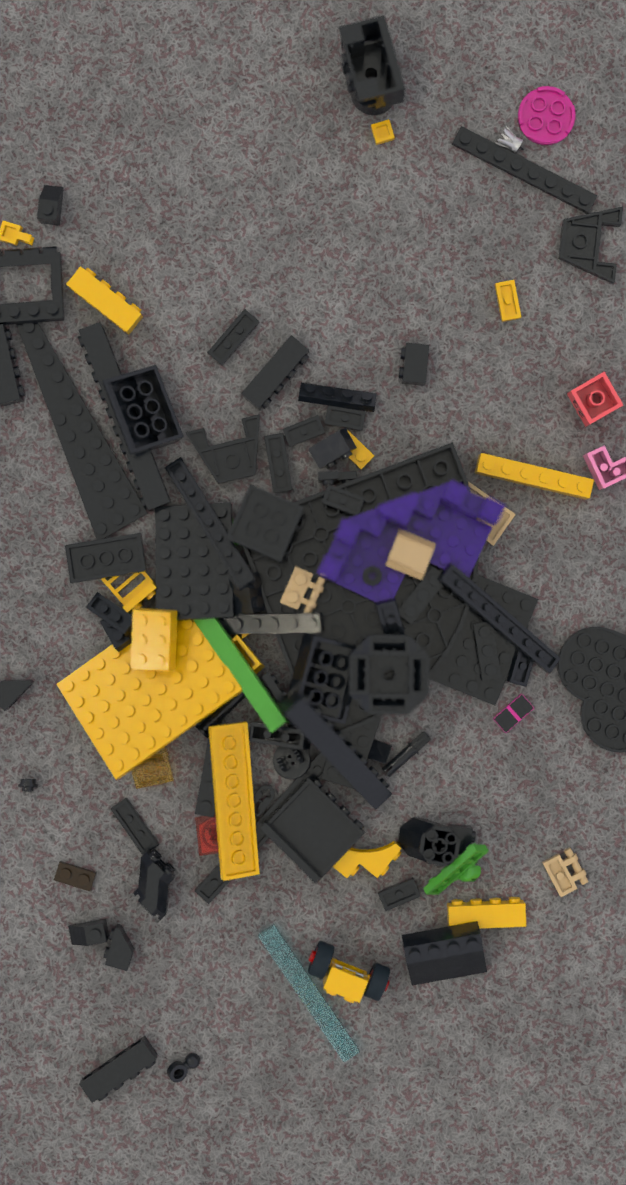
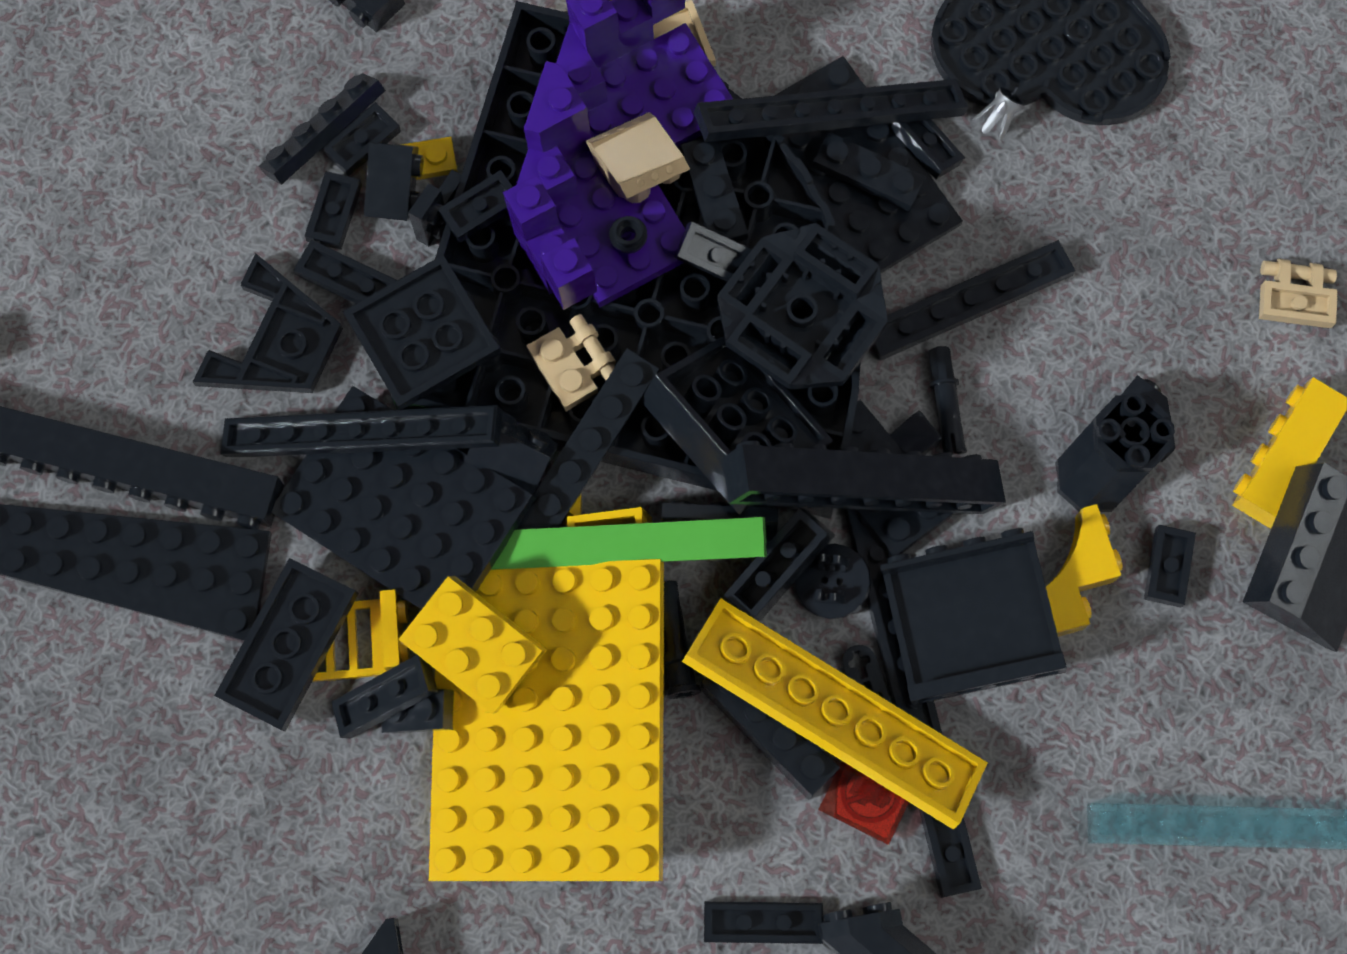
camera: 60 degrees left, 15 degrees down
black slope [102,365,184,455] -> none
clear yellow plate [131,746,174,789] -> none
black plate [207,309,260,366] -> none
black brick [241,335,309,411] -> none
brick [308,941,390,1003] -> none
bright green plate [423,843,489,895] -> none
black tile [492,694,534,733] -> none
none -> black plate [872,240,1076,361]
none -> flat silver piece [972,87,1024,141]

